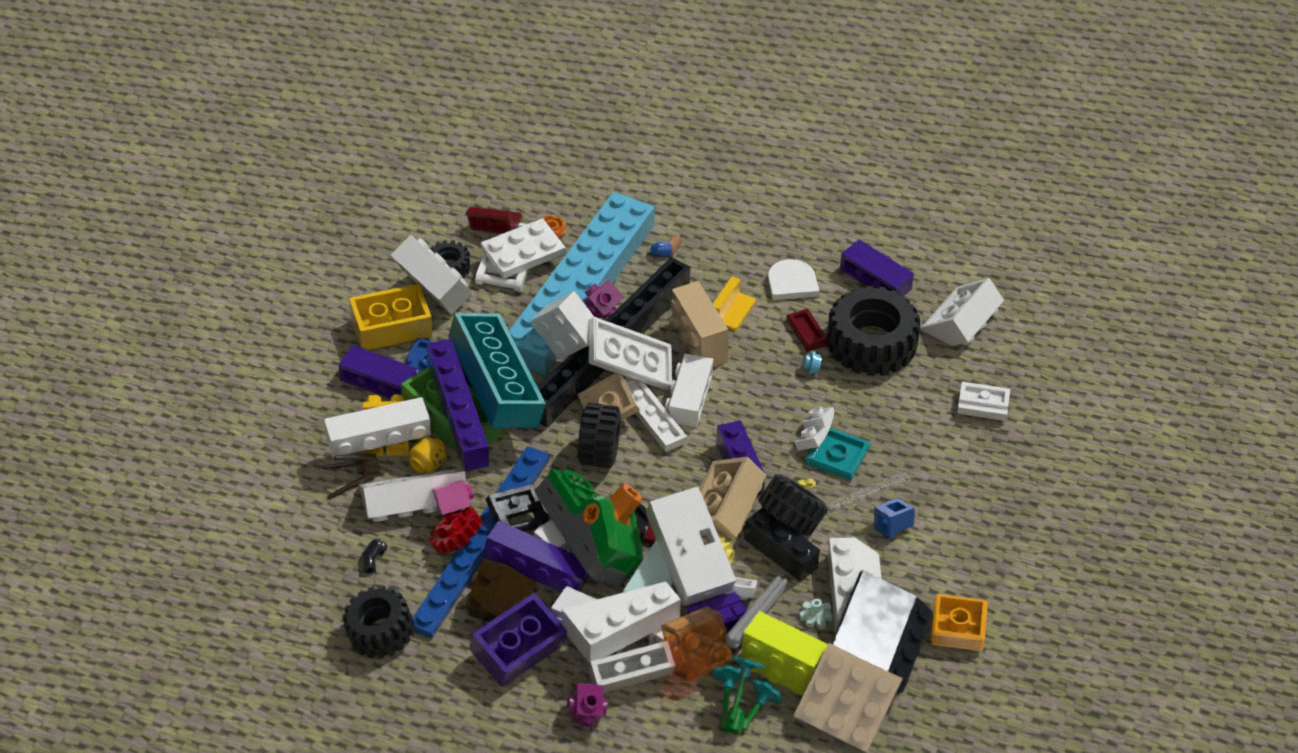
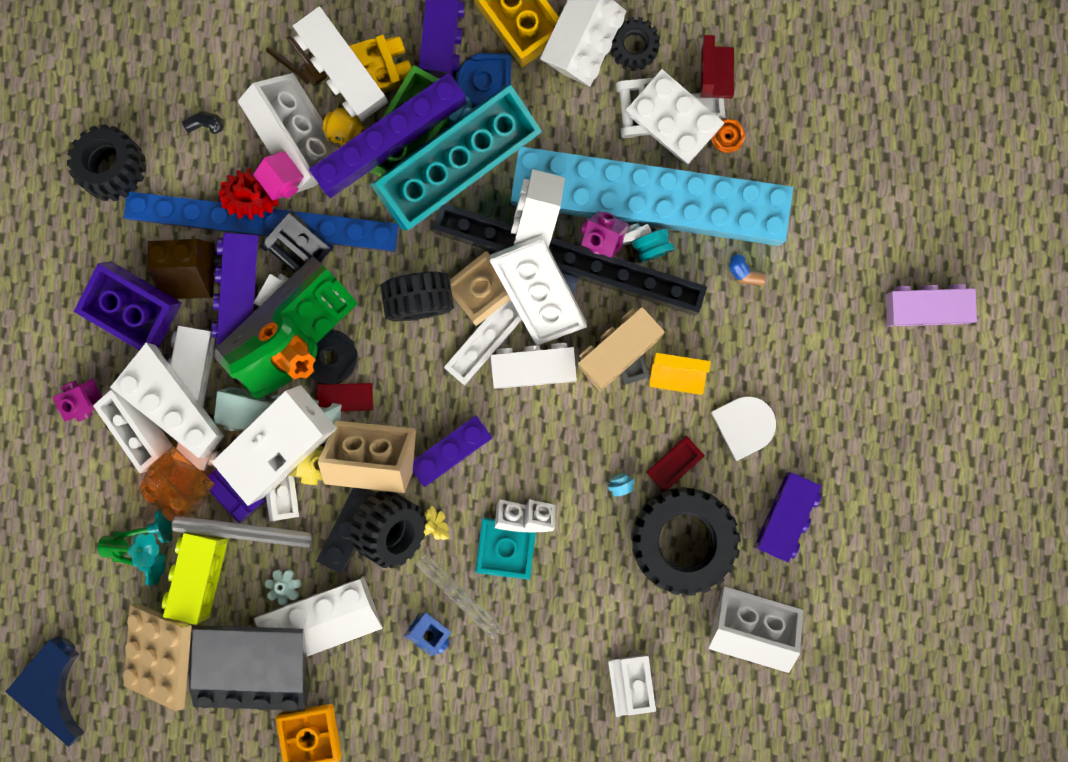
camera: 75 degrees right, 40 degrees up
none -> teal wheel [632,229,675,264]
none -> lavender brick [886,284,977,327]

